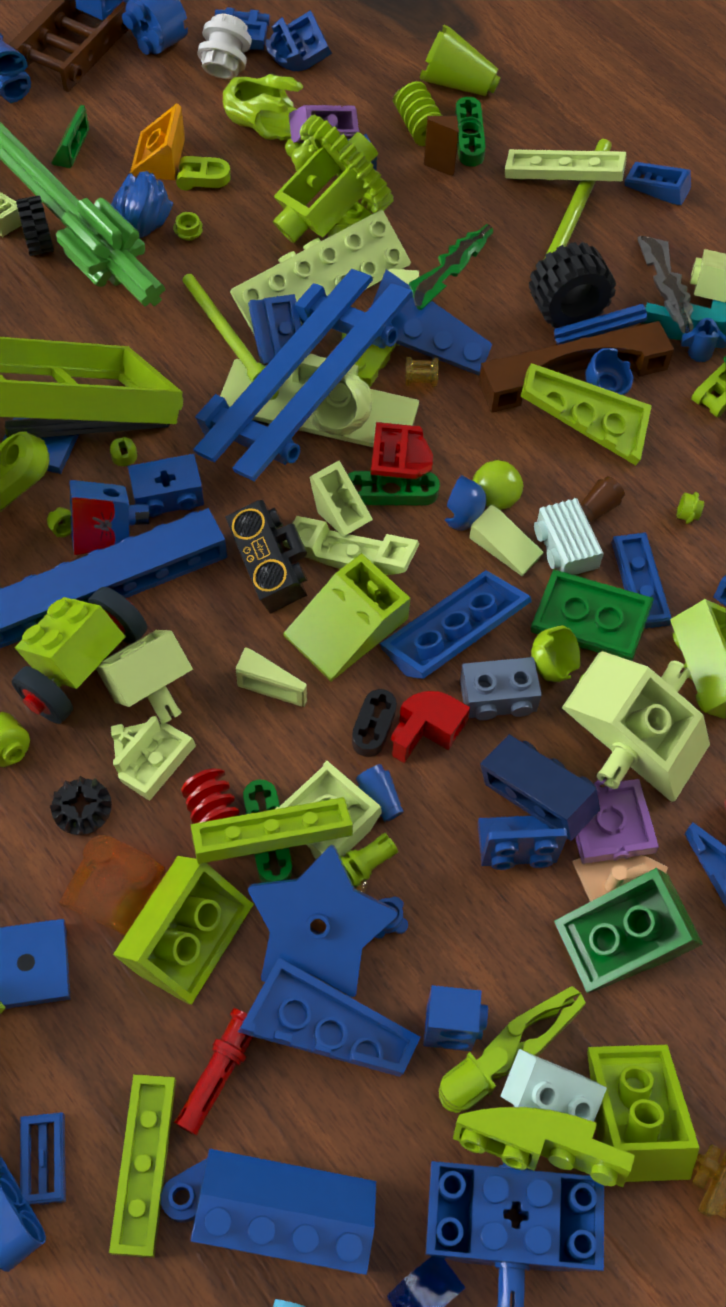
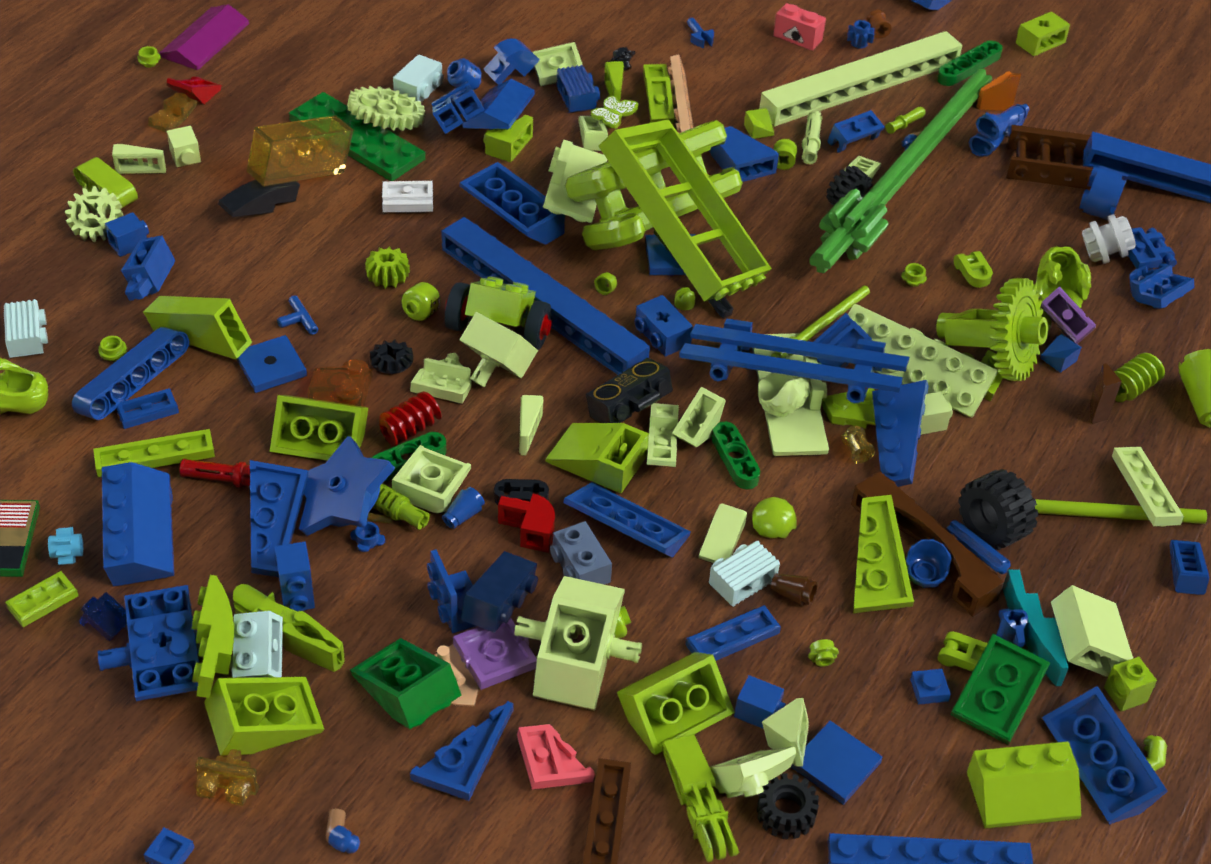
camera: 70 degrees right, 15 degrees down
green slope [51,105,90,168] -> none
torso [69,480,149,555] -> none
blue hair [111,171,173,238] -> none
light orange slope [130,103,185,180] -> none
lime plate [190,797,353,864] -> none
red slope [371,422,433,479] -> none
green sword [409,224,493,310] -> none
blue hair [445,475,486,531] -> none
green beam [455,97,486,167] -> none
green tile [531,569,654,661] -> none
lime hair [531,625,581,682] -> none
flat silver sword [638,236,694,333] -> none

